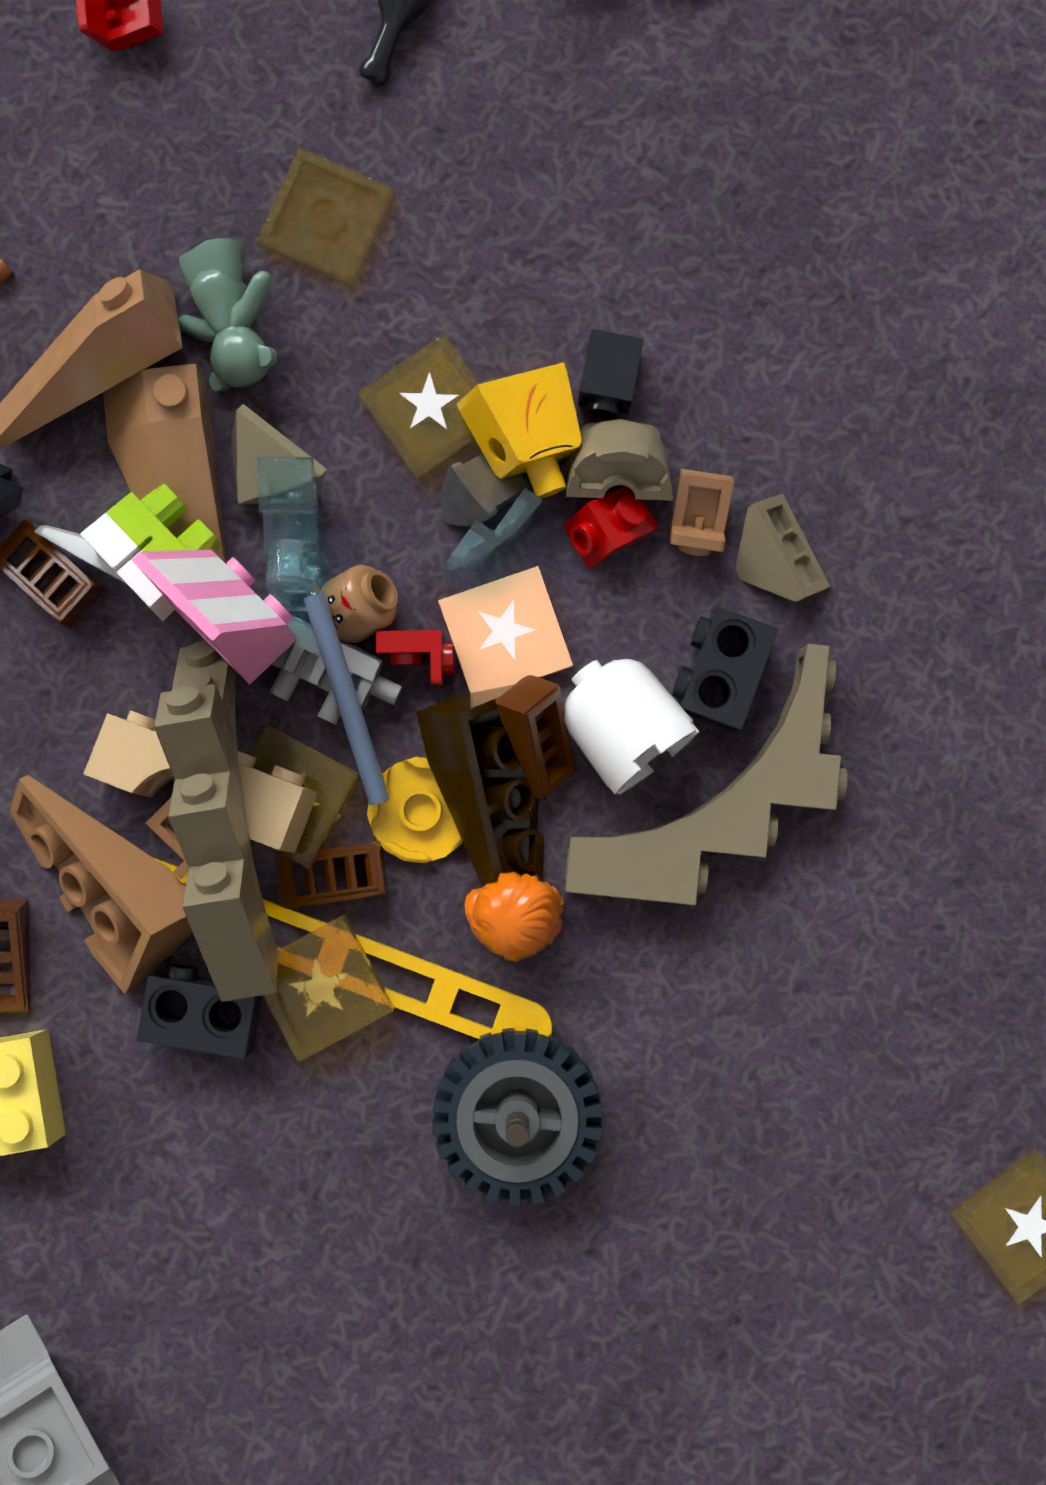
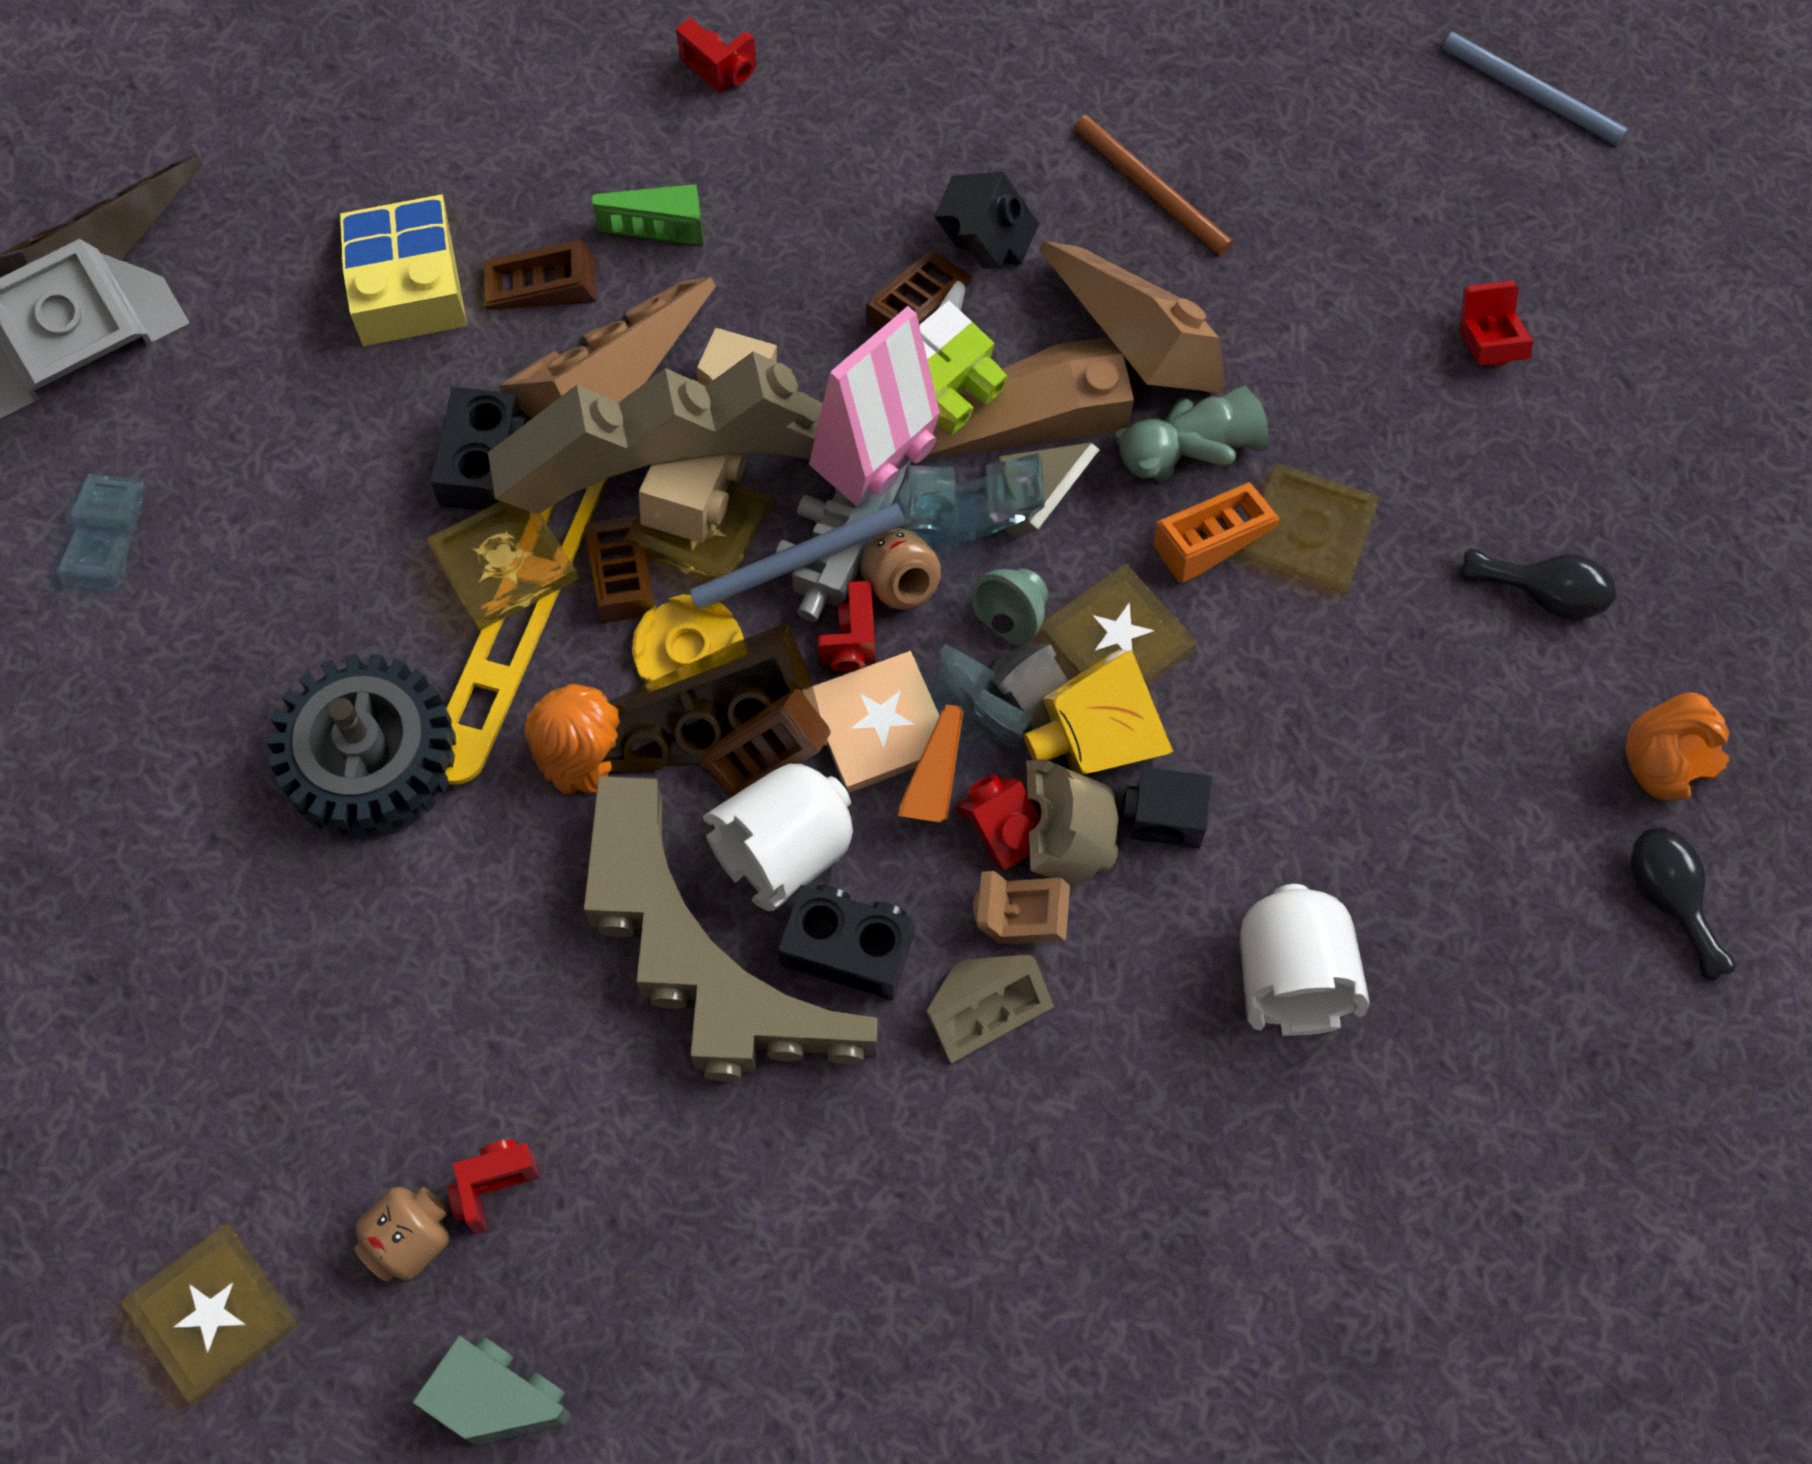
camera: 90 degrees right, 20 degrees down
none -> clear light blue slope [57,474,144,591]
none -> medium nougat head [354,1187,449,1282]
none -> red bracket [447,1140,540,1234]
none -> orange slope [897,704,964,822]
none -> sand green piece [971,568,1048,645]
none -> orange slope [1153,482,1280,583]
none -> white cylinder [1240,884,1370,1036]

